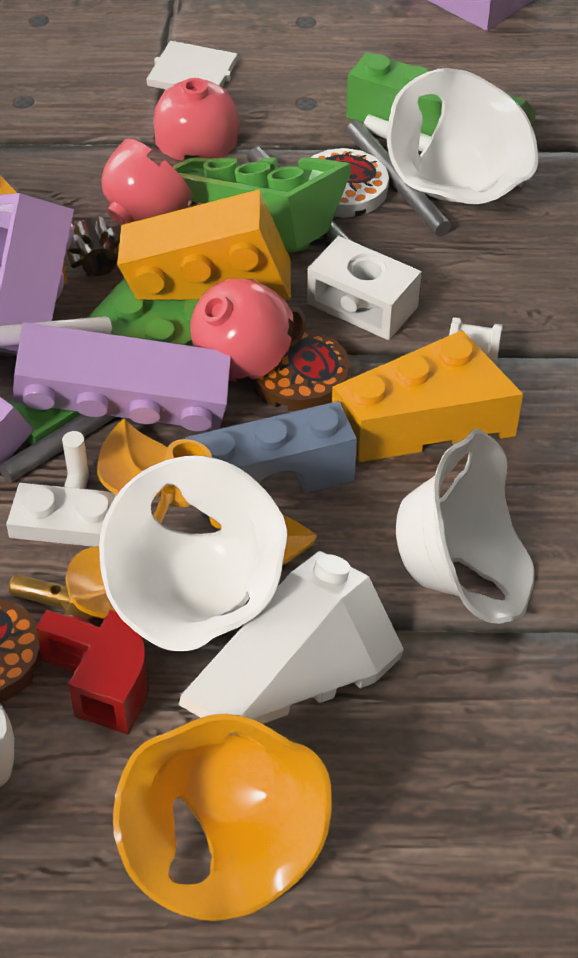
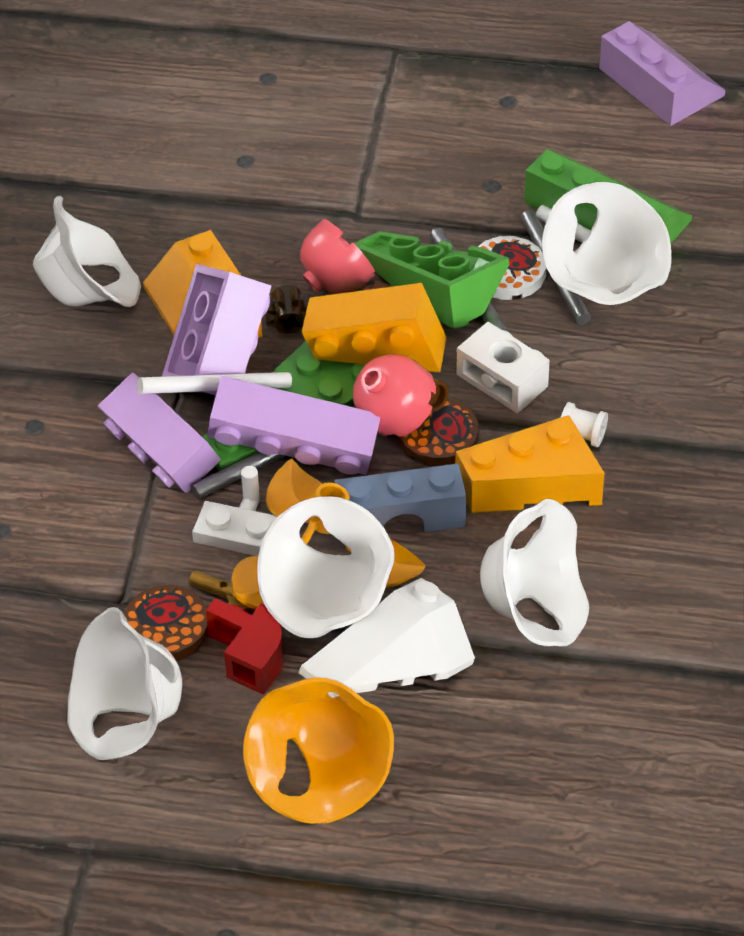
camera: 10 degrees right, 0 degrees up
white piece [147,41,238,90] -> none
coral cylinder [154,78,240,161] -> none

